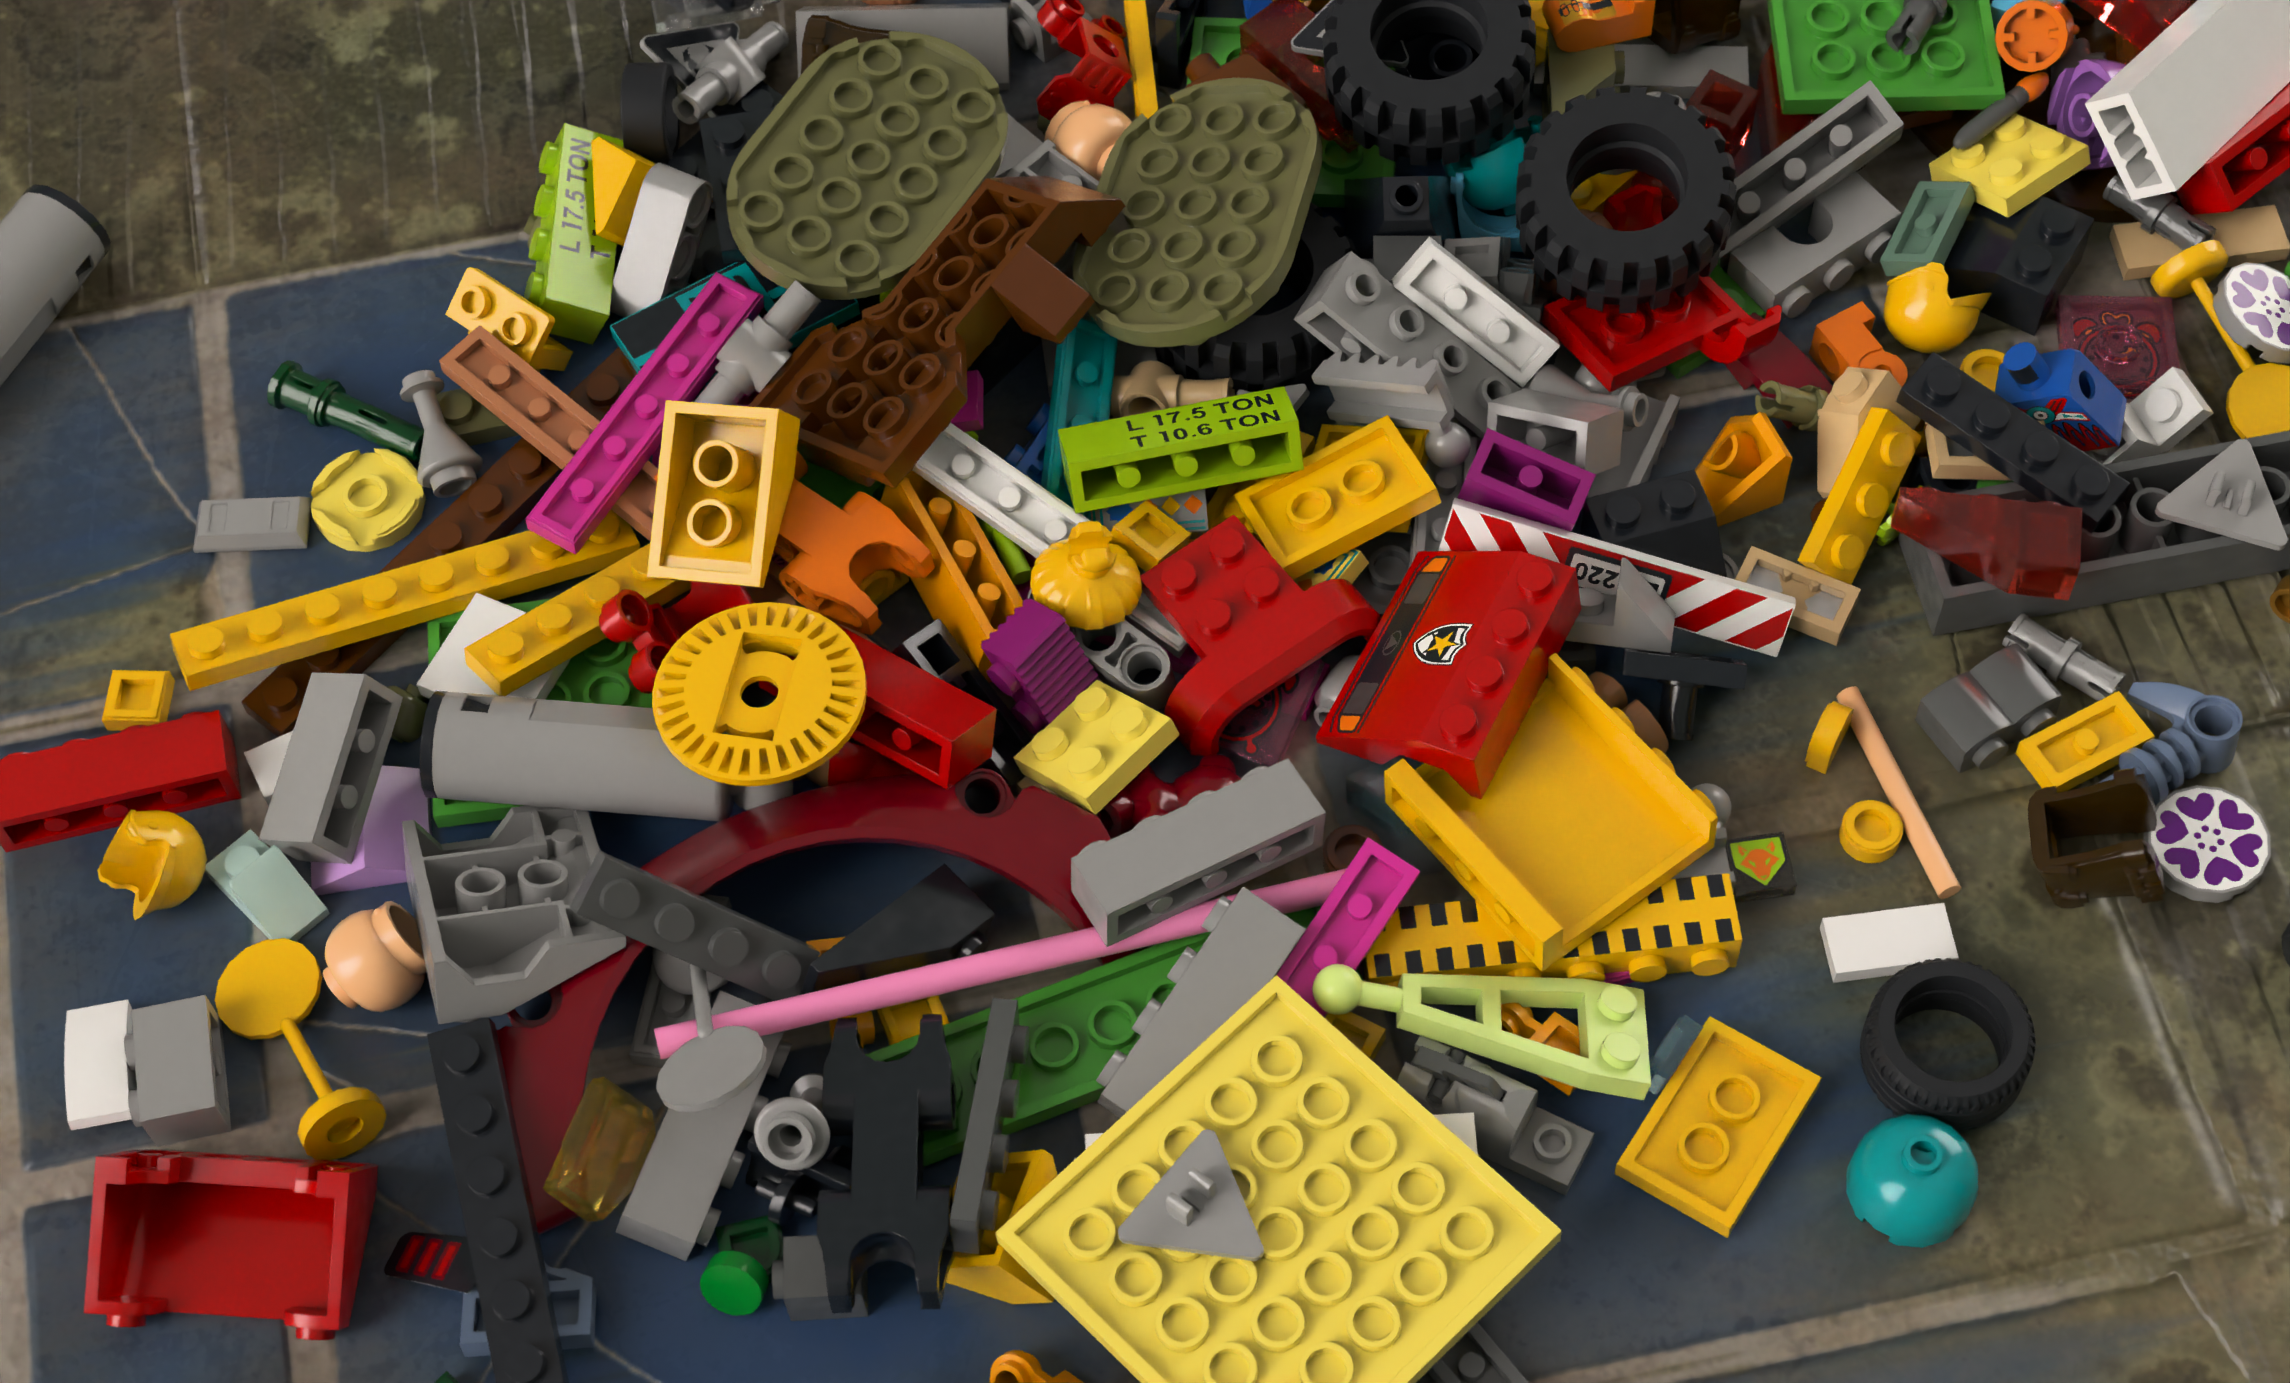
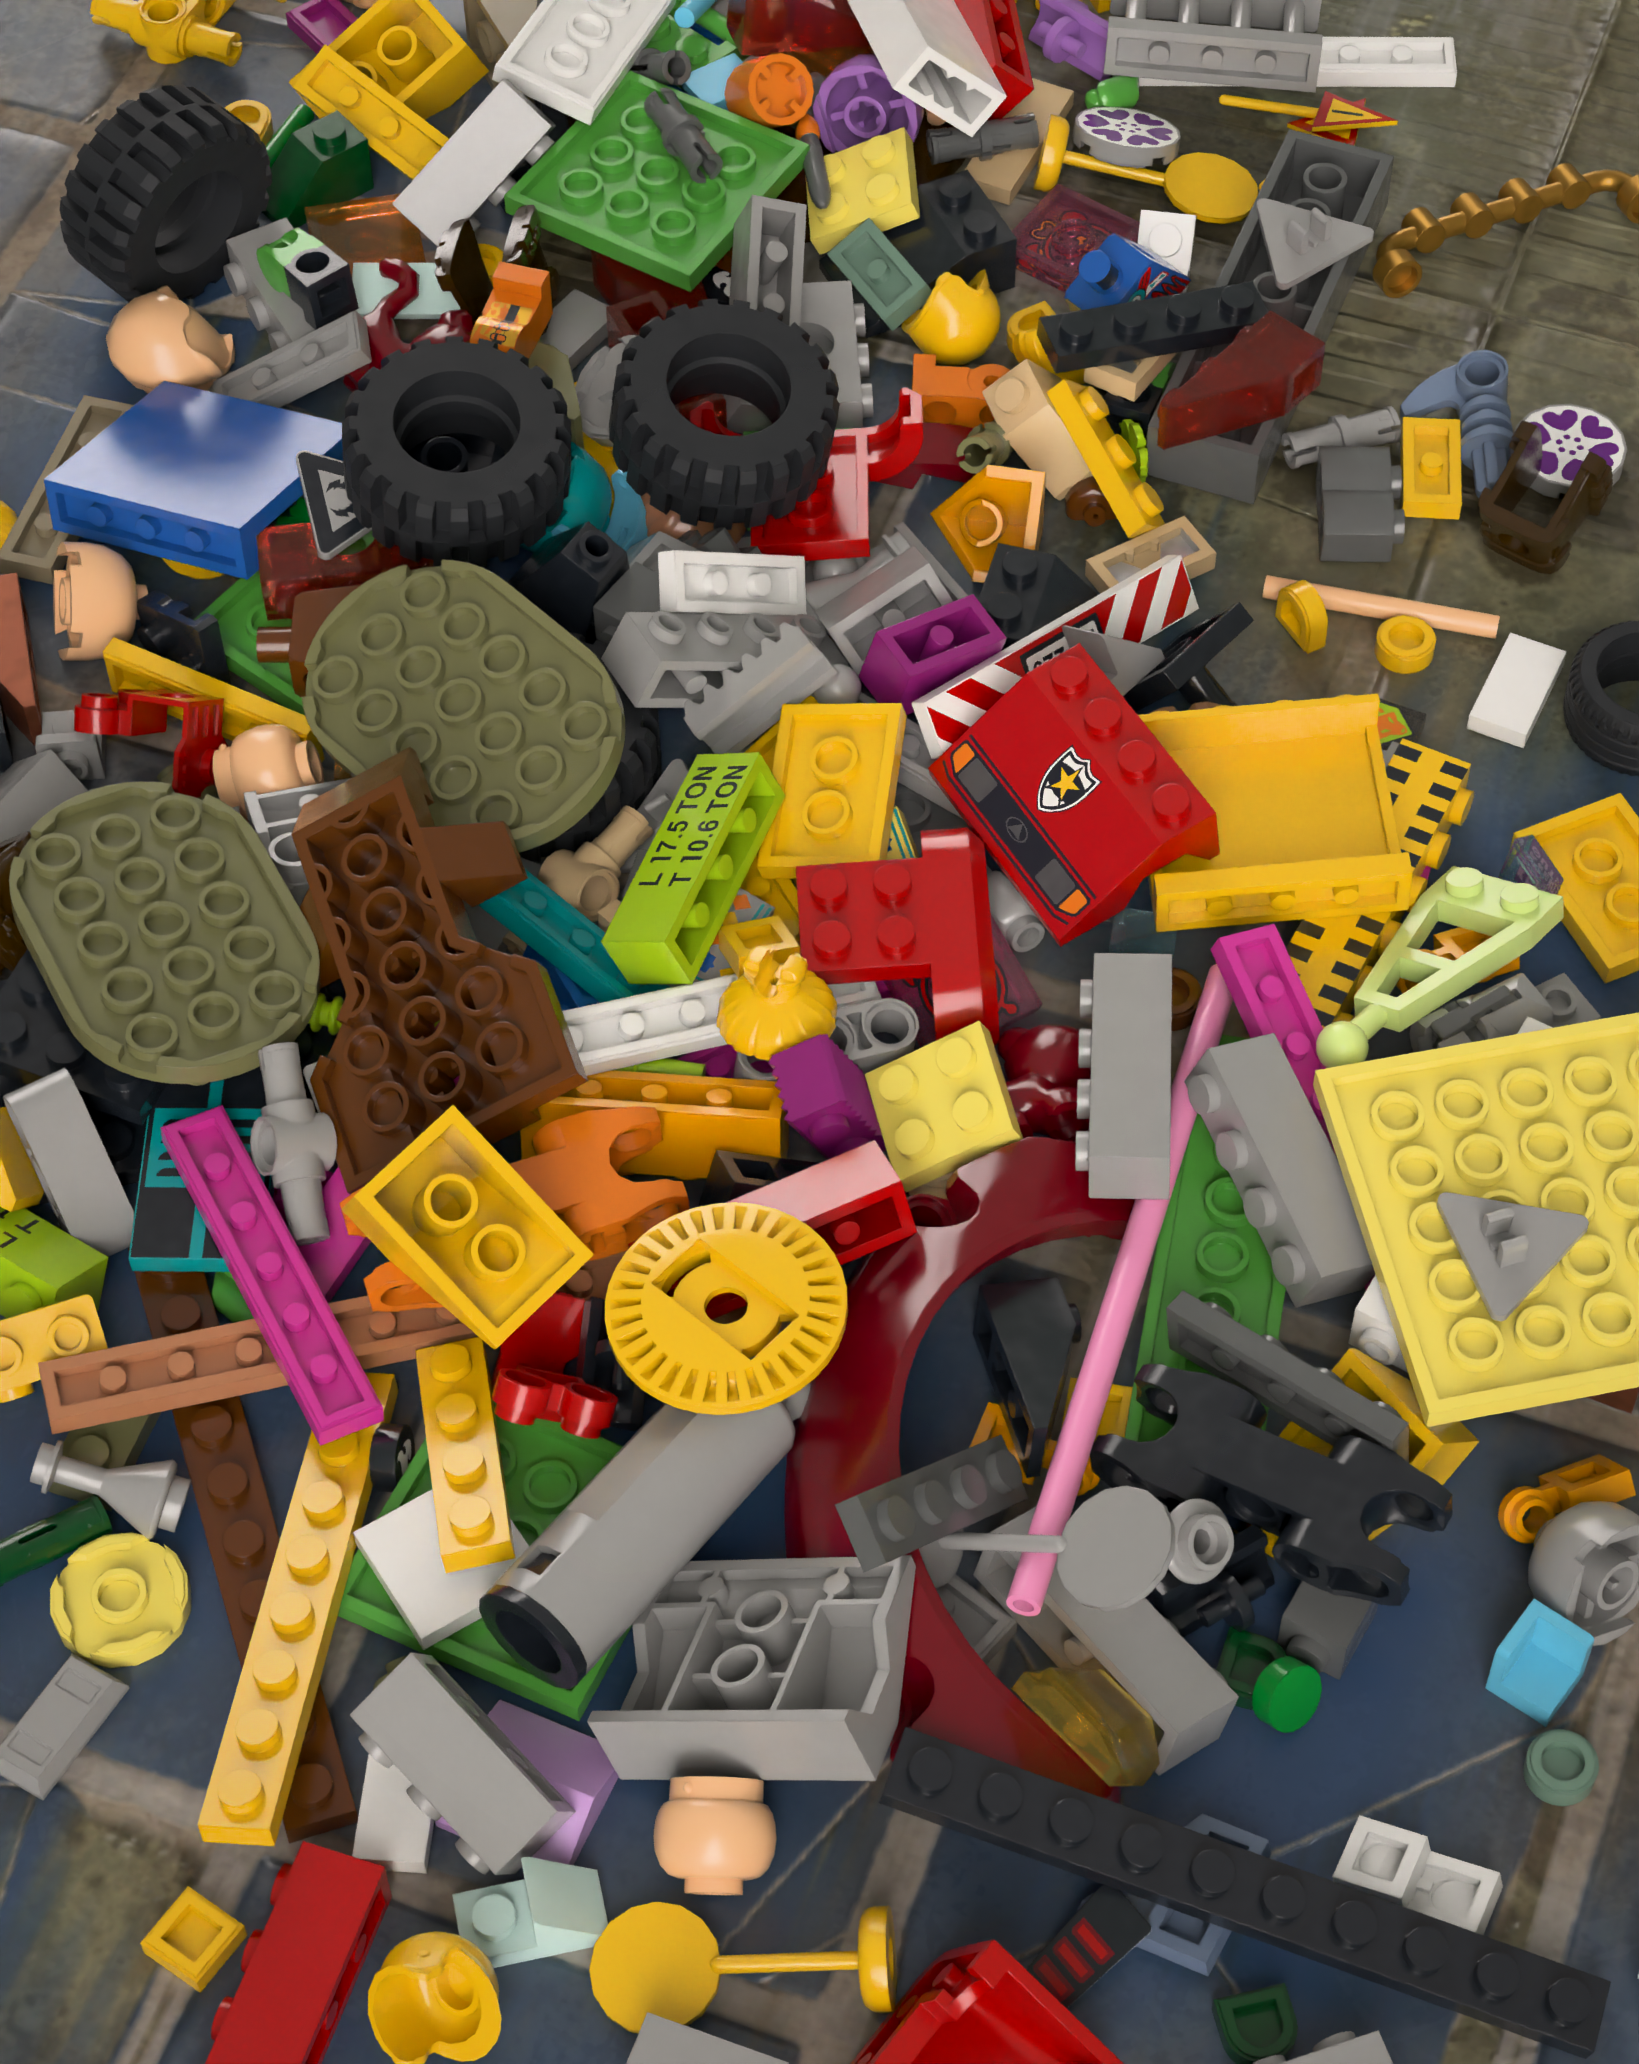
camera: 60 degrees left, 5 degrees down
none -> black tile [369,1423,415,1492]

